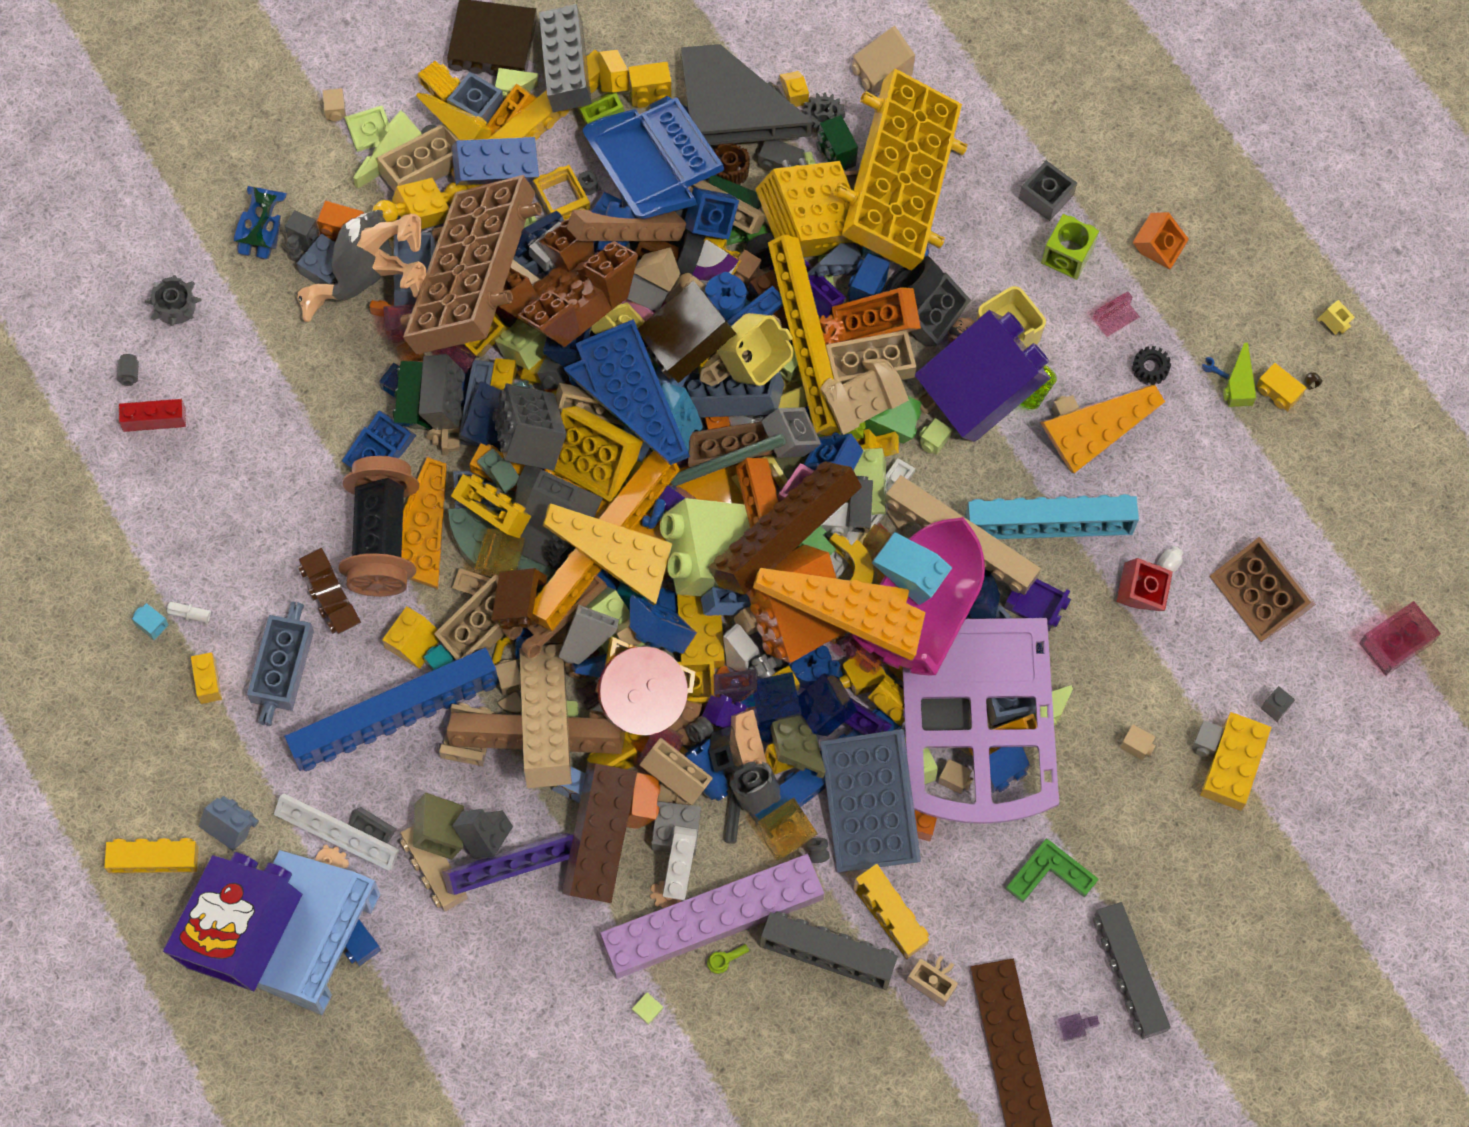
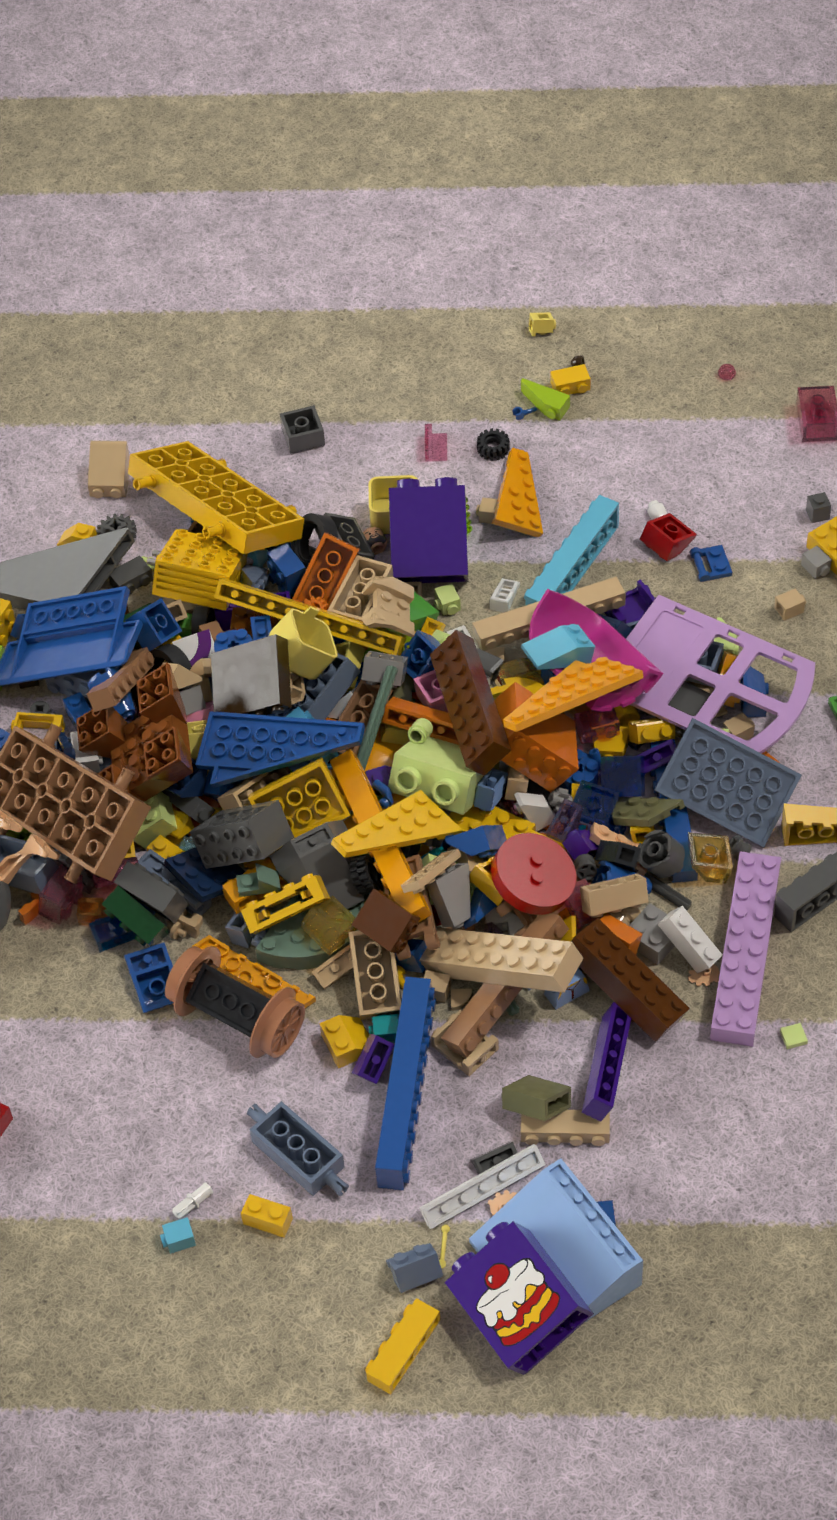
camera: 50 degrees left, 15 degrees down
reddish brown brick [297,547,361,634] -> none
dark grey brick [452,809,513,859] -> none
lime plate [707,944,749,974] -> none
dark green brick [816,115,858,170] -> none
lime brick [1041,214,1100,280] -> none
orange slope [1133,212,1189,269] -> none
medium nougat slope [1210,537,1316,642] -> none
none -> dark purple brick [352,1034,395,1084]
none -> tan plate [401,849,461,894]
none -> yellowish green brick [408,718,433,744]
none -> light yellow hinge [439,1224,450,1269]
none -> white slope [490,578,520,613]
none -> blue plate [689,545,733,582]
none -> clear pink plate [718,364,736,380]

